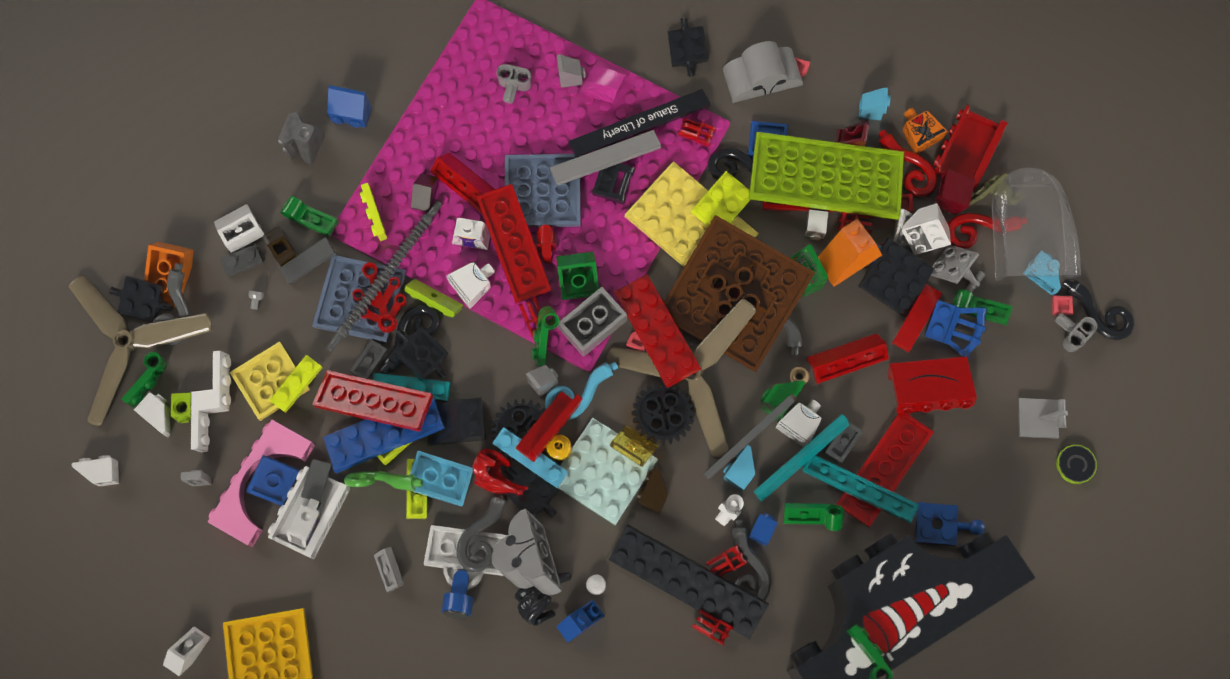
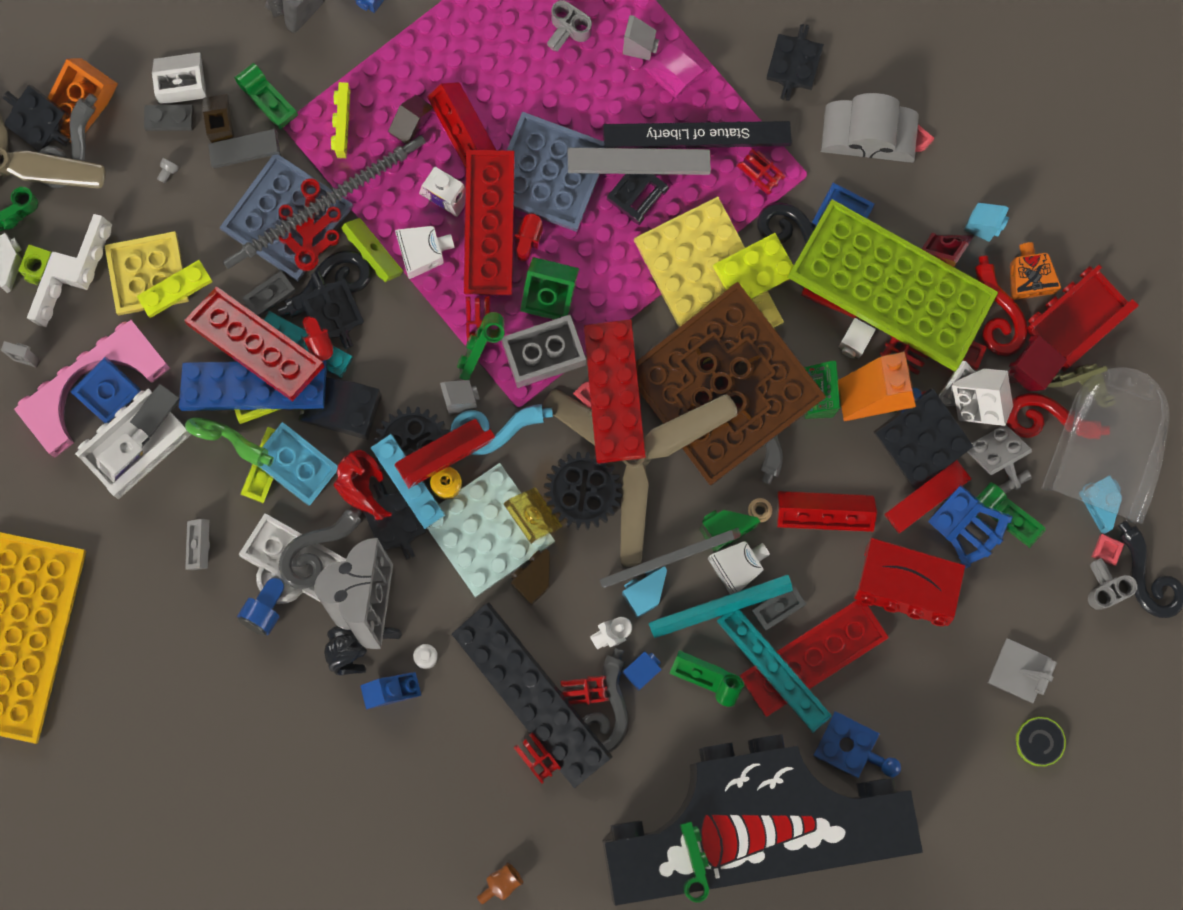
camera: 15 degrees right, 5 degrees up
none -> red arm [302,316,333,361]

